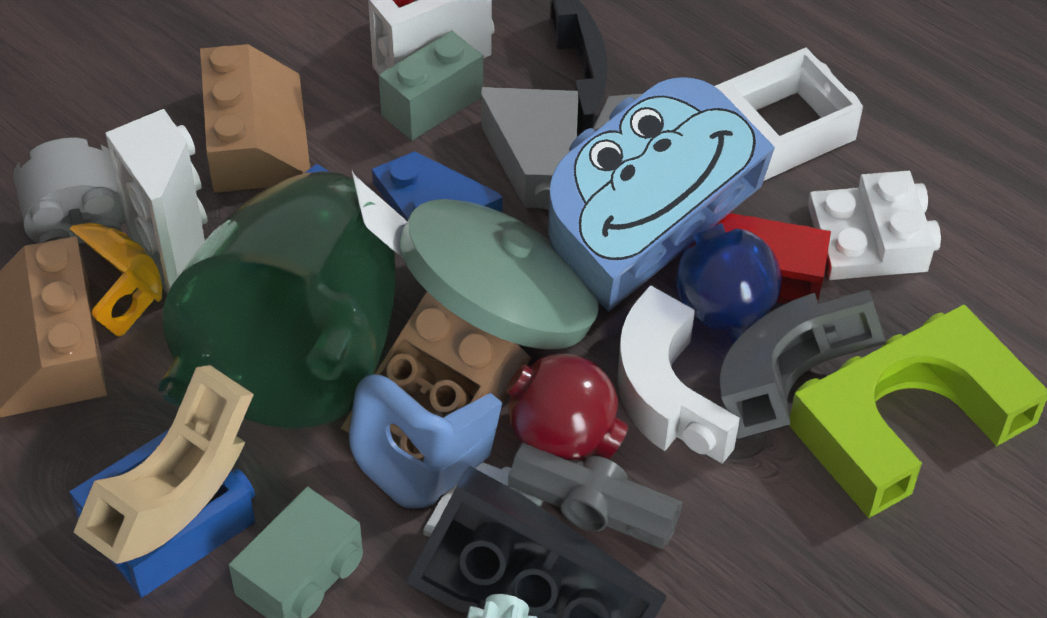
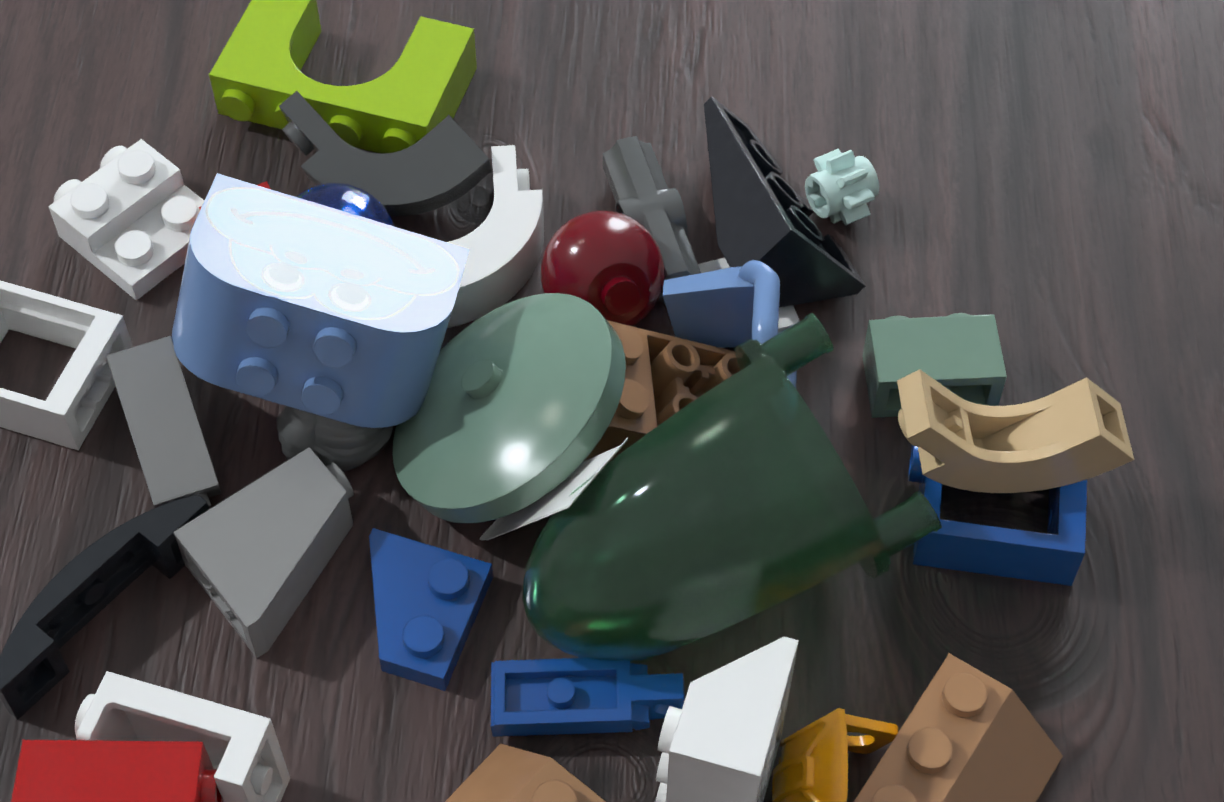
camera: 130 degrees left, 5 degrees up
sand green brick [379,31,483,141] -> none

